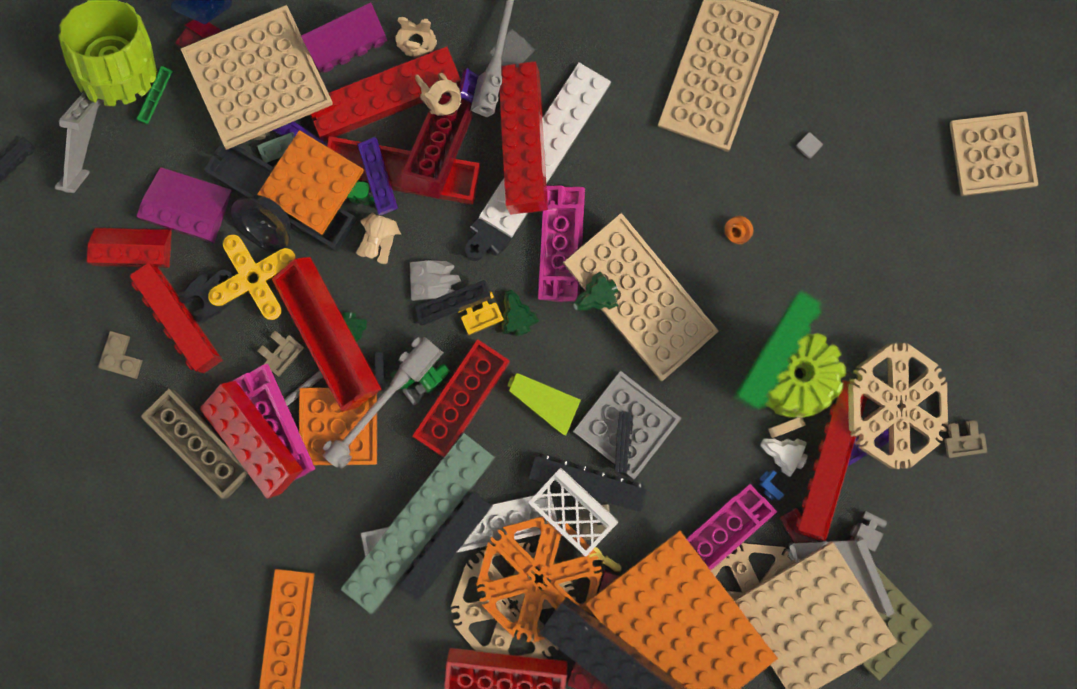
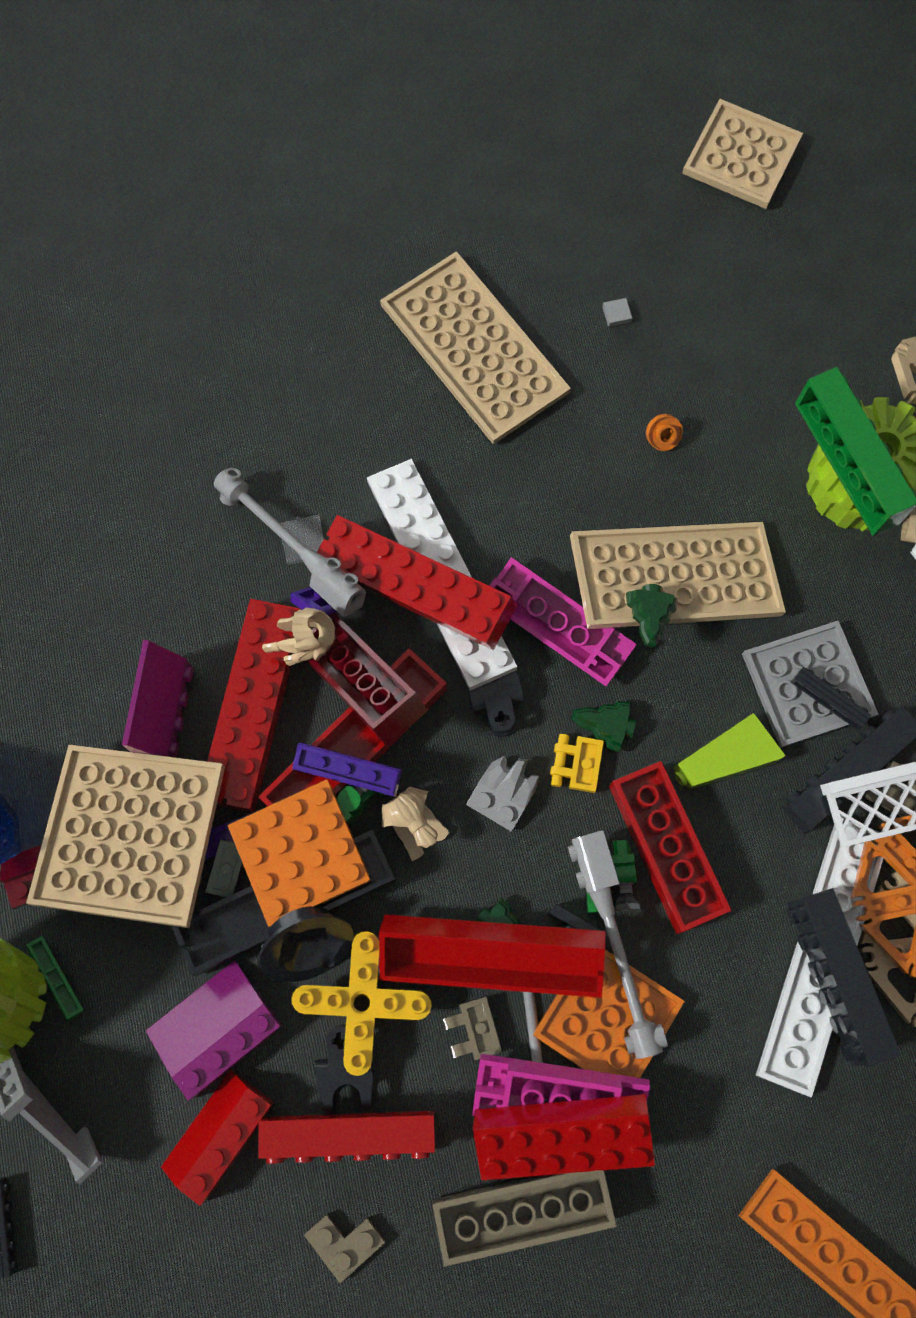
camera: 60 degrees left, 10 degrees down
sand green brick [341,433,495,614] -> none
tan piece [395,17,437,58] -> none
black plate [415,280,491,326] -> none

